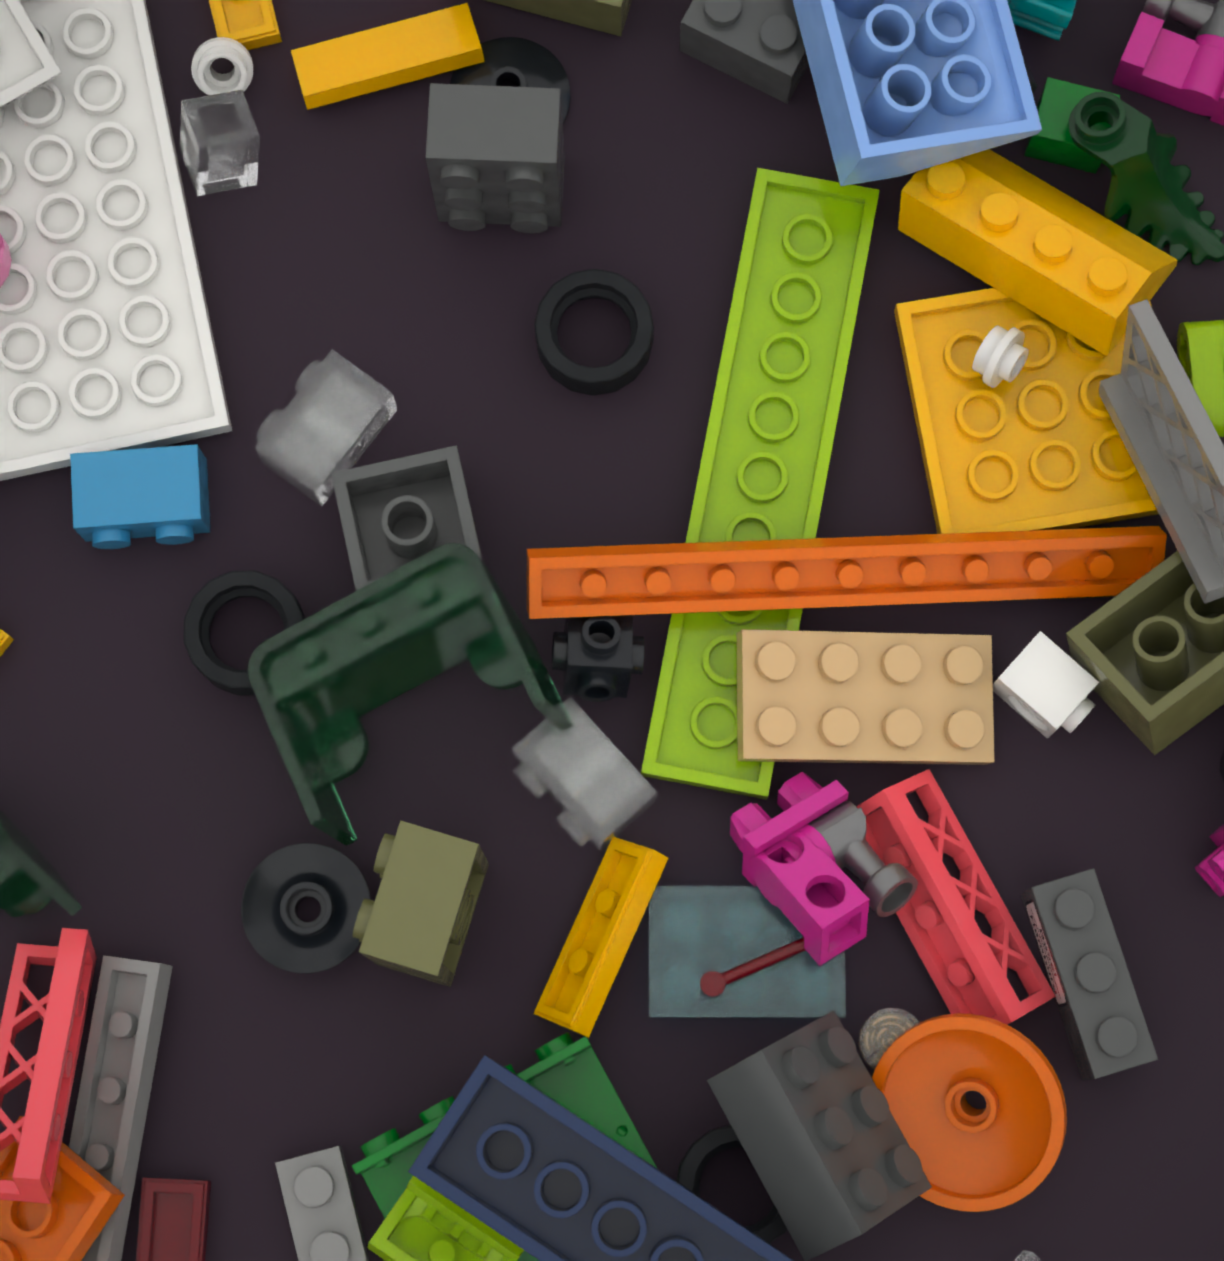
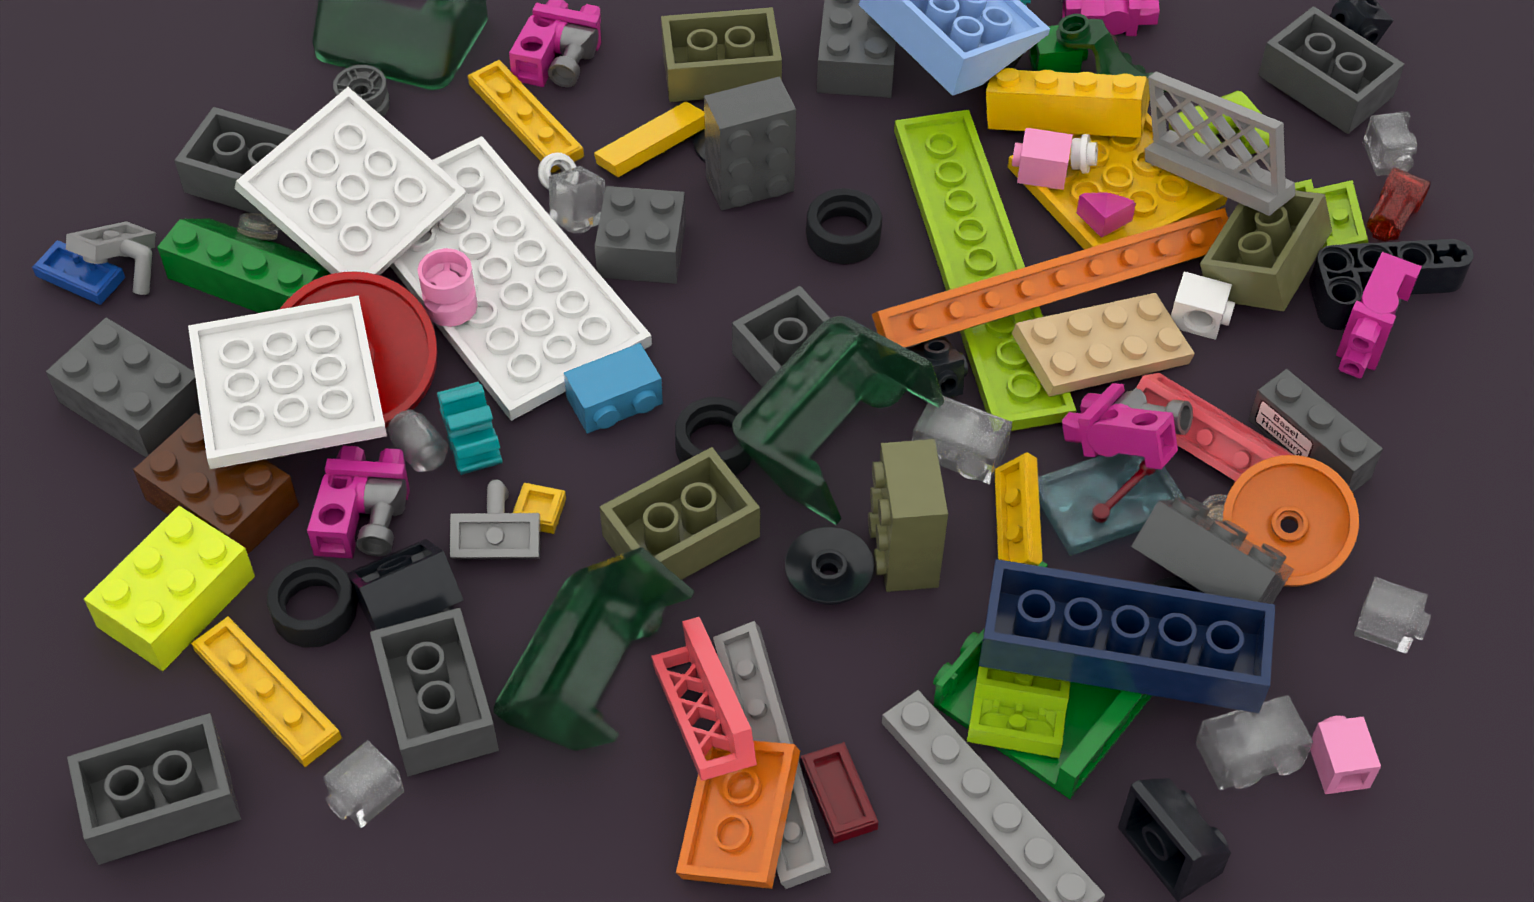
camera: 25 degrees left, 25 degrees down
clear brick [255,349,398,506] -> none
none -> dark grey brick [595,186,686,284]
none -> olive brick [599,447,760,598]
none -> bright pink brick [1012,128,1073,190]
none -> dark pink slope [1076,192,1136,238]

